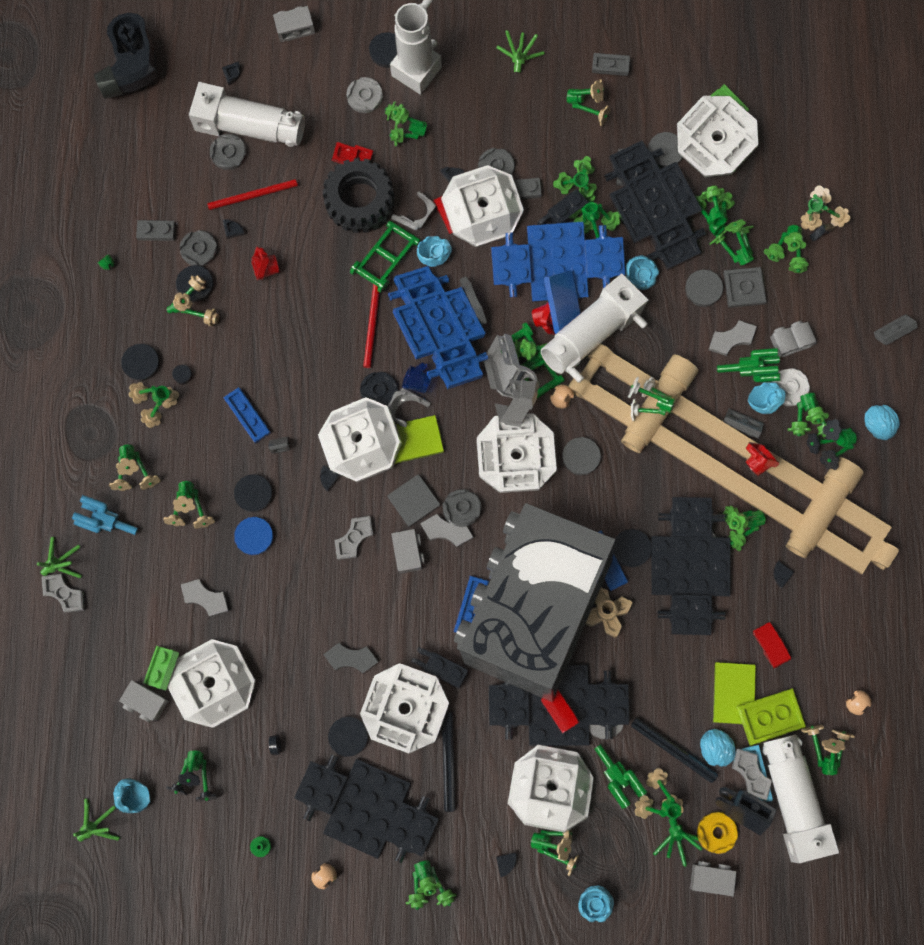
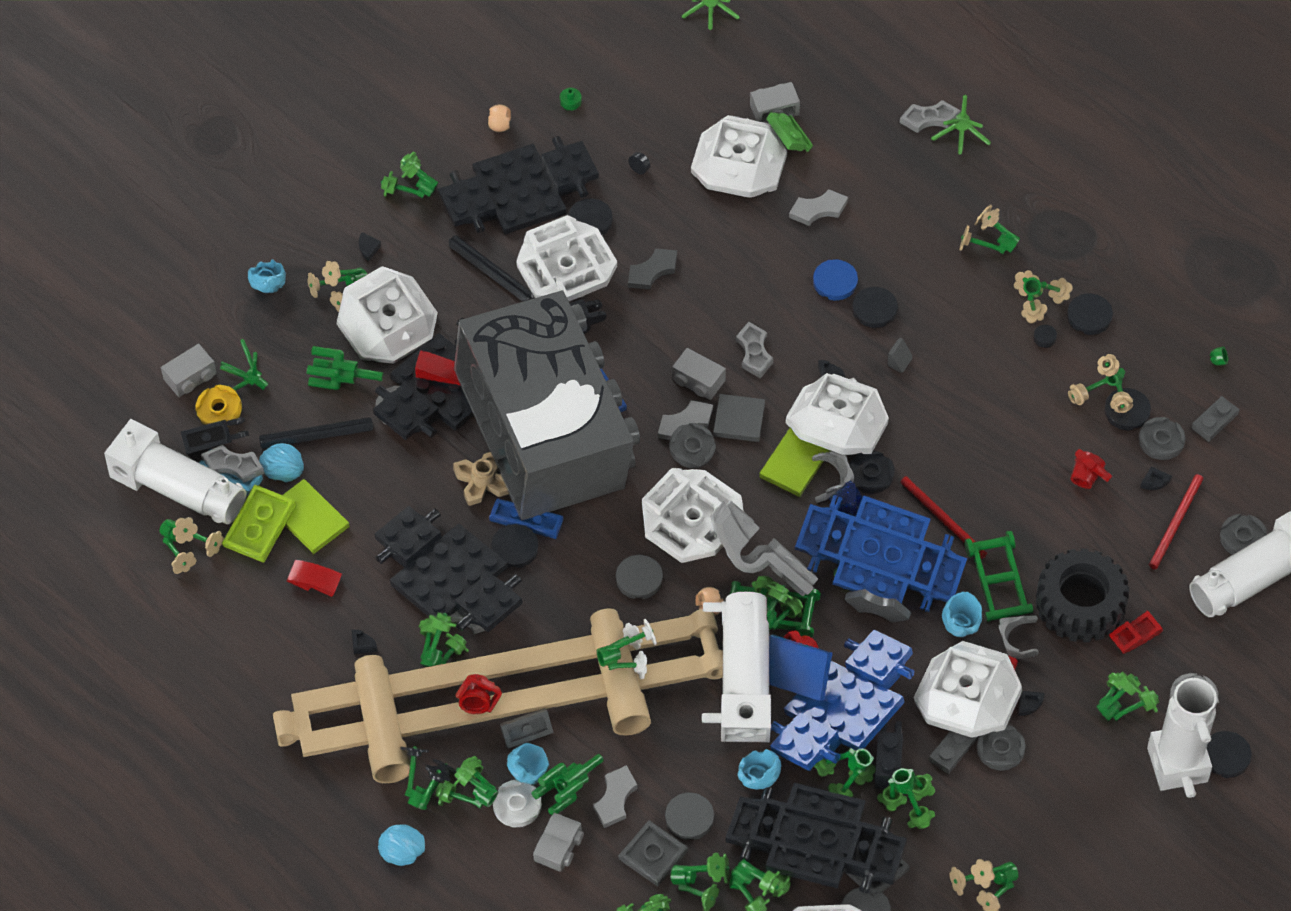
camera: 130 degrees right, 20 degrees down
dark azure plant [72,495,138,535] -> none
medium azure hair [113,778,150,813] -> none
tan plant [163,481,215,529] -> none
plant [166,751,218,802] -> none
blue tile [223,387,271,444] -> none
bright green plant [496,30,545,73] -> none
plant [635,768,683,819] -> none
light nougat piece [846,690,872,715] -> none

